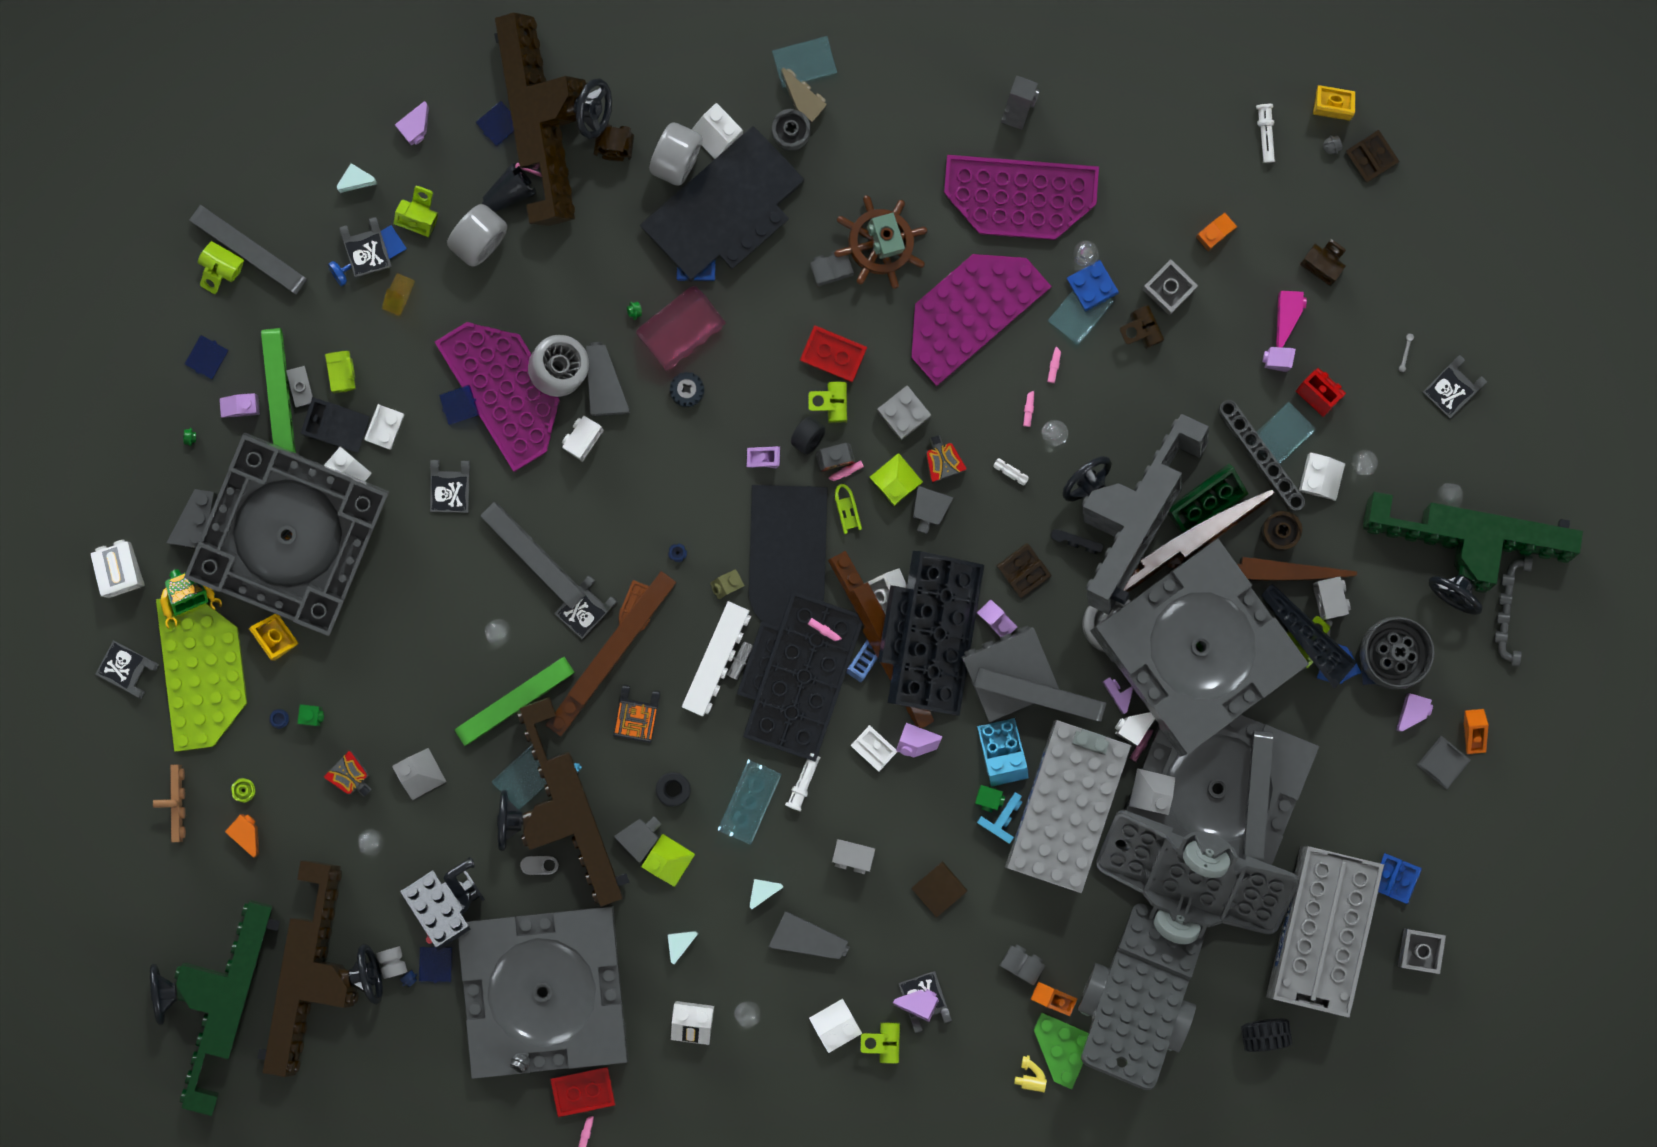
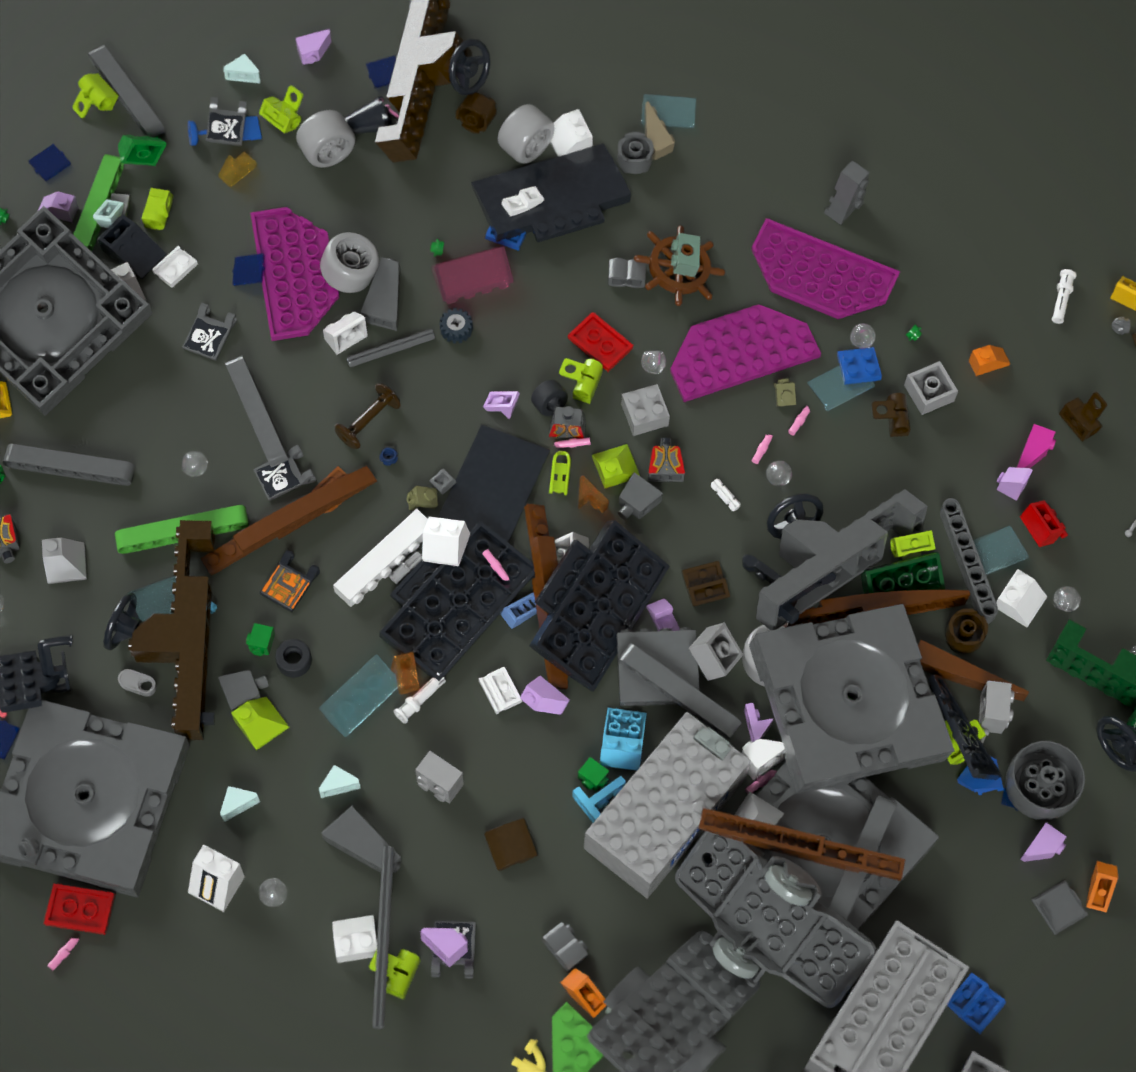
camera: 20 degrees right, 20 degrees down
none -> dark grey beam [3,444,135,486]
none -> light aqua slope [93,199,124,228]
none -> green slope [118,135,166,166]
none -> green brick [246,623,275,656]
none -> dark brown hose [335,383,401,449]
none -> dark grey axle [347,329,435,367]
none -> dark grey axle [373,846,394,1029]
none -> clear orange slope [391,652,420,695]
none -> white slope [422,517,470,566]
none -> dark grey tile [429,468,457,495]
none -> white slope [502,186,544,216]
none -> clear orange slope [578,475,609,513]
none -> clear piece [641,351,667,374]
none -> light grey brick [689,622,743,681]
none -> reddish brown slope [698,808,905,881]
none -> olive bracket [773,379,796,407]
none -> lime piece [890,530,936,560]
none -> green plate [906,324,922,341]

